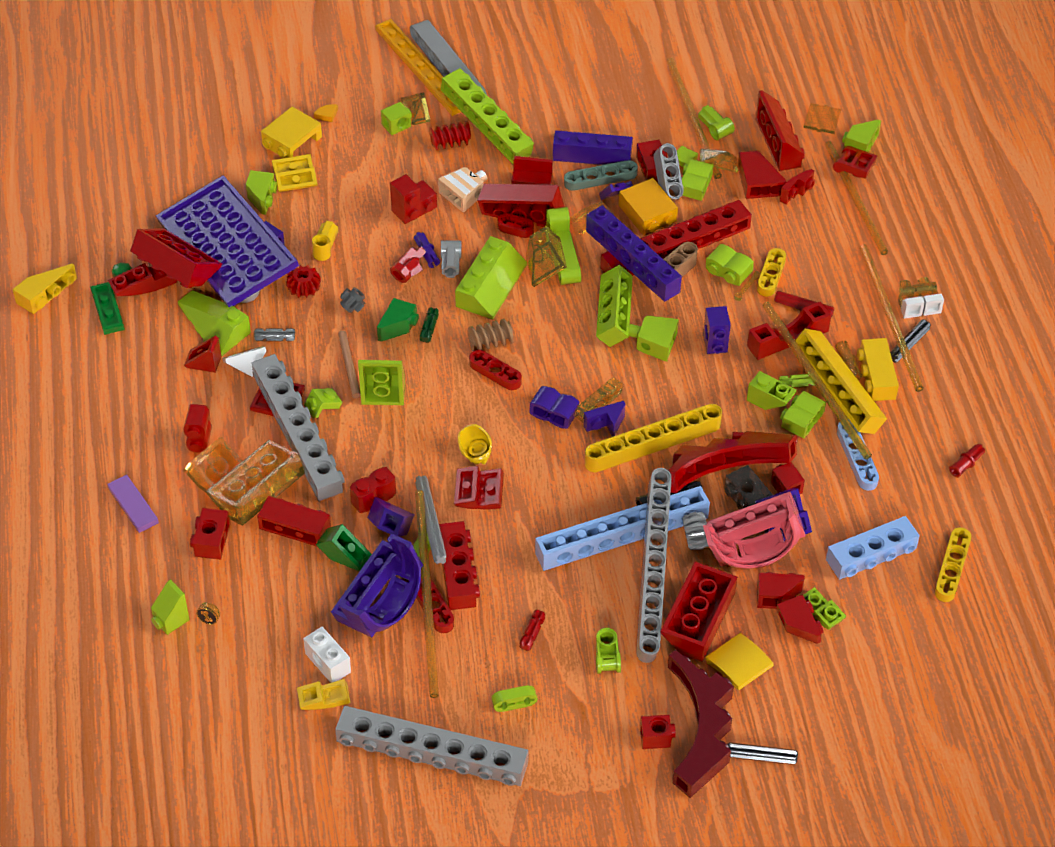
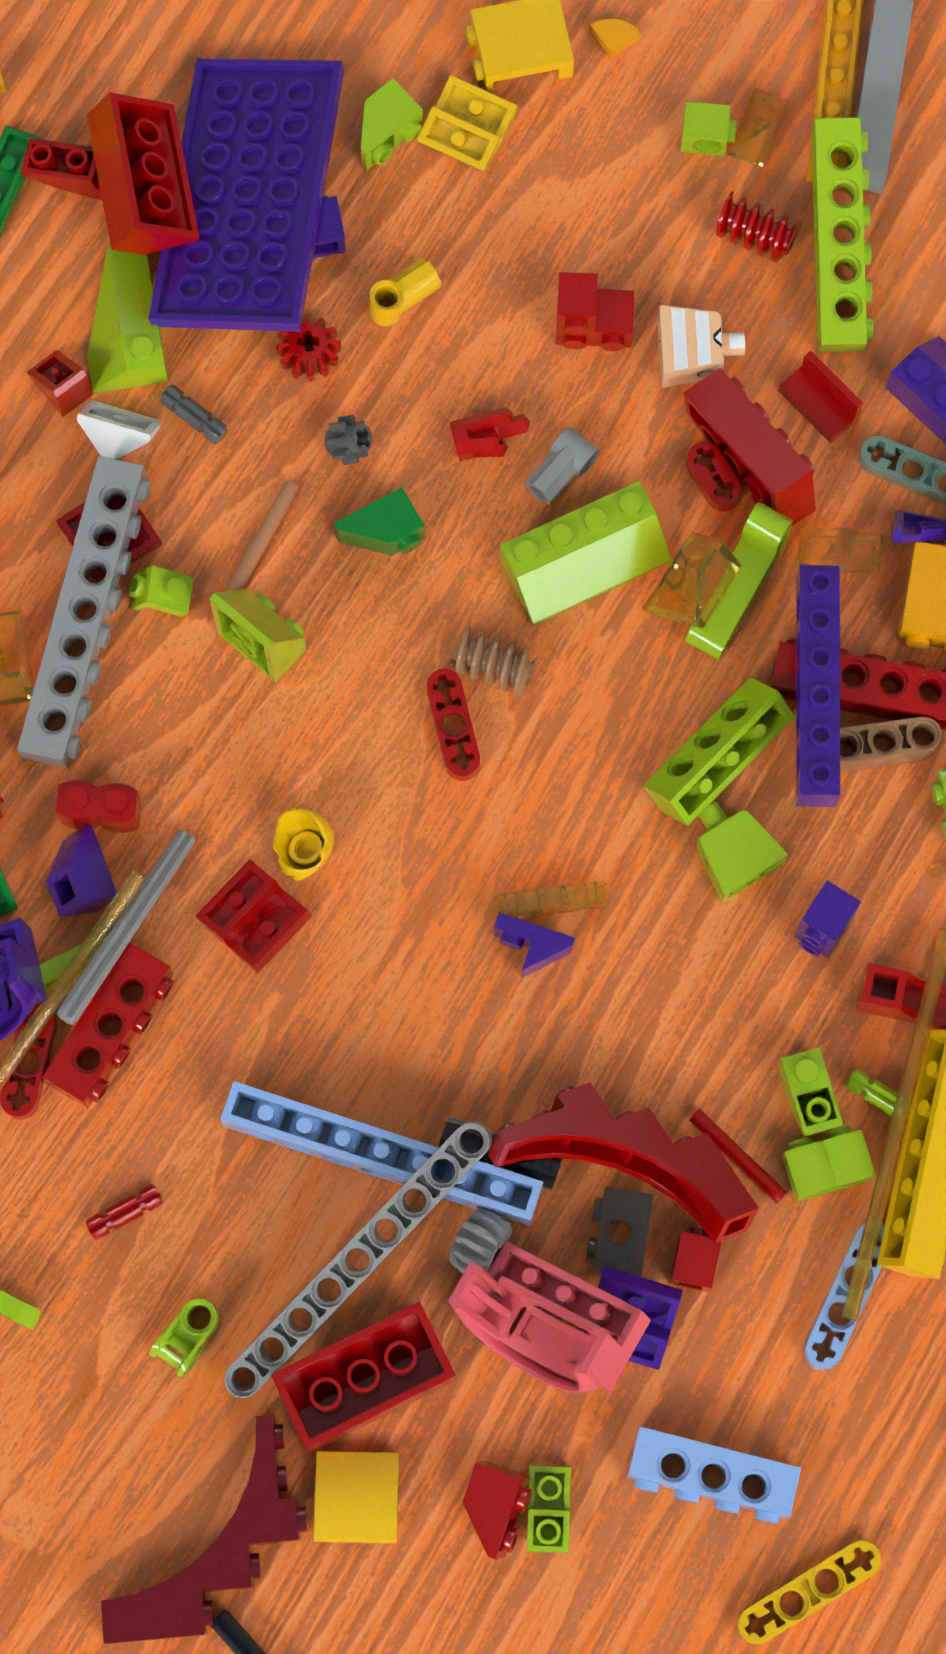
camera: 40 degrees right, 25 degrees up
green tile [112,262,132,277] -> none
dark purple axle [414,232,440,268] -> none
dark green axle [420,307,439,343] -> none
dark purple brick [529,386,580,429] -> none
yellow beam [585,404,722,472] -> none
red brick [640,715,676,749] -> none
red slope [757,572,805,609] -> none

